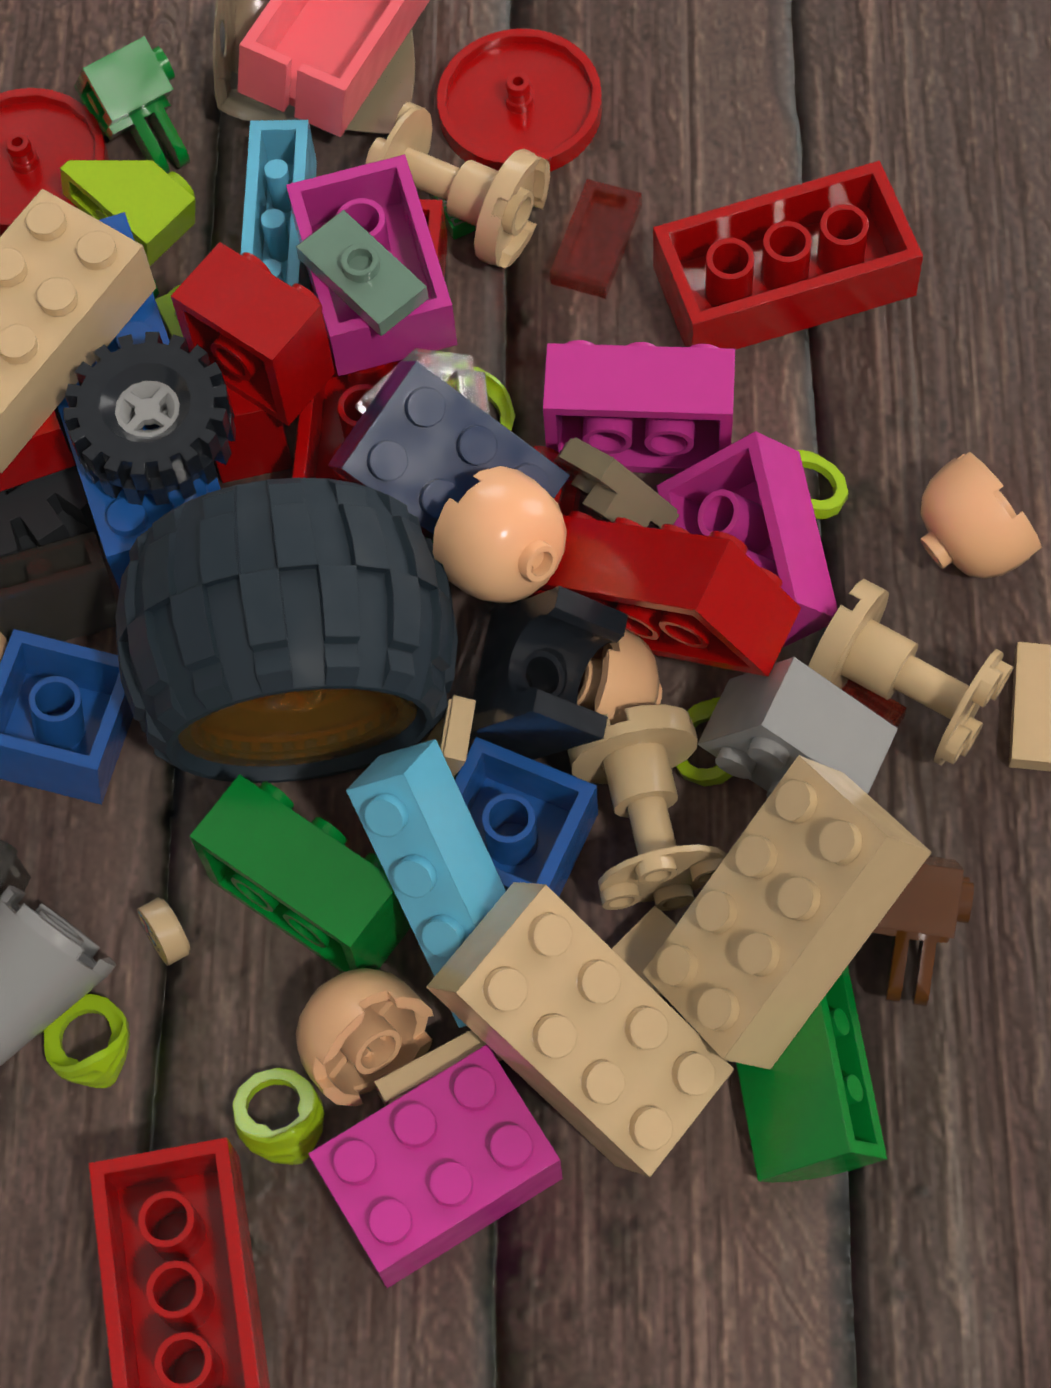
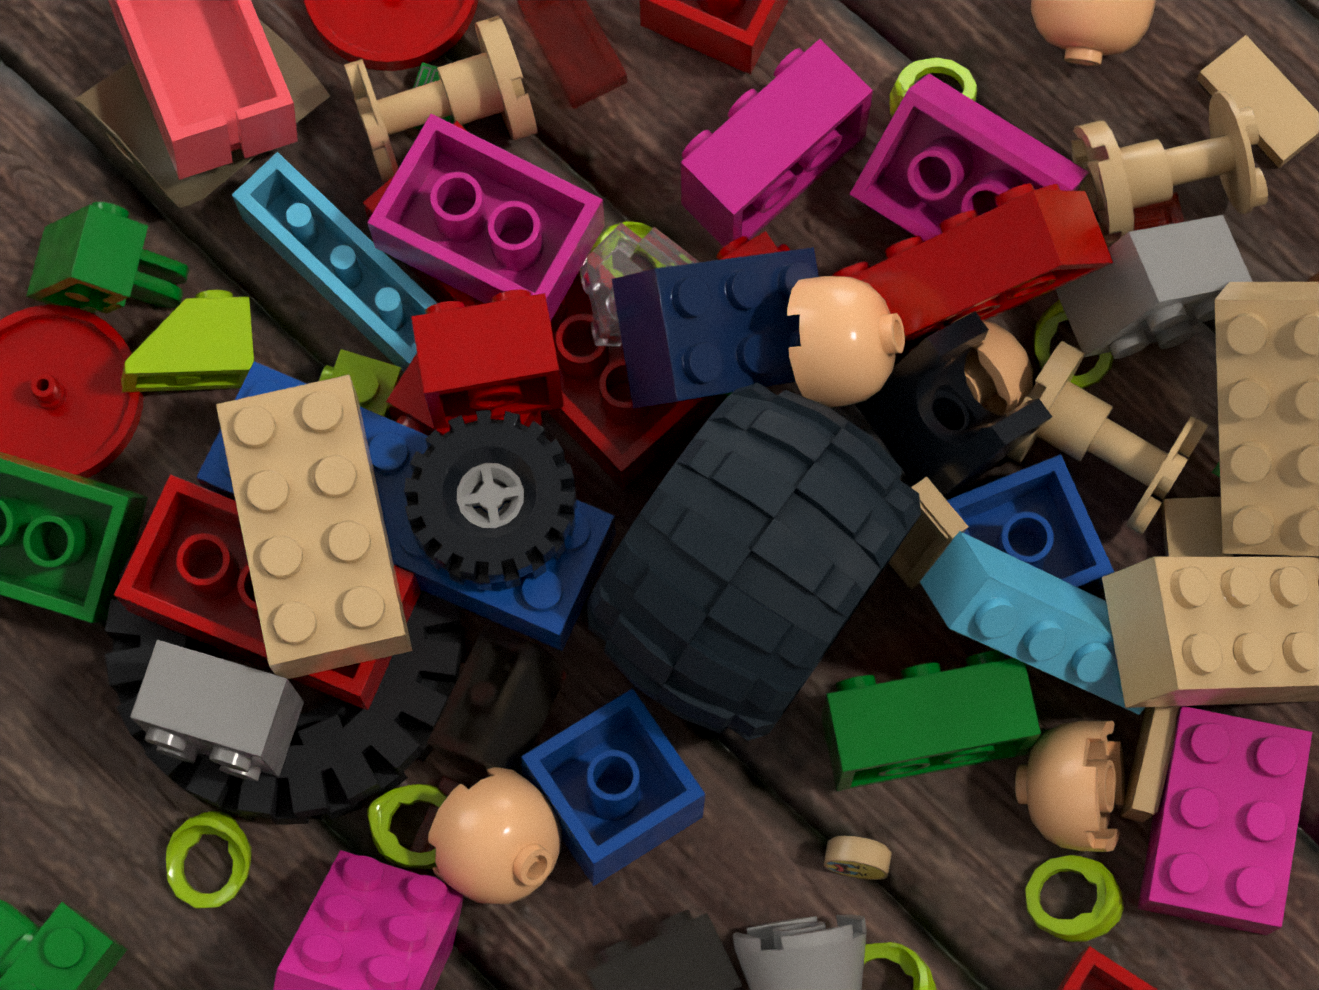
camera: 50 degrees left, 10 degrees up
sand green plate [296,210,429,336] -> none
dark tan plate [554,437,679,529] -> none

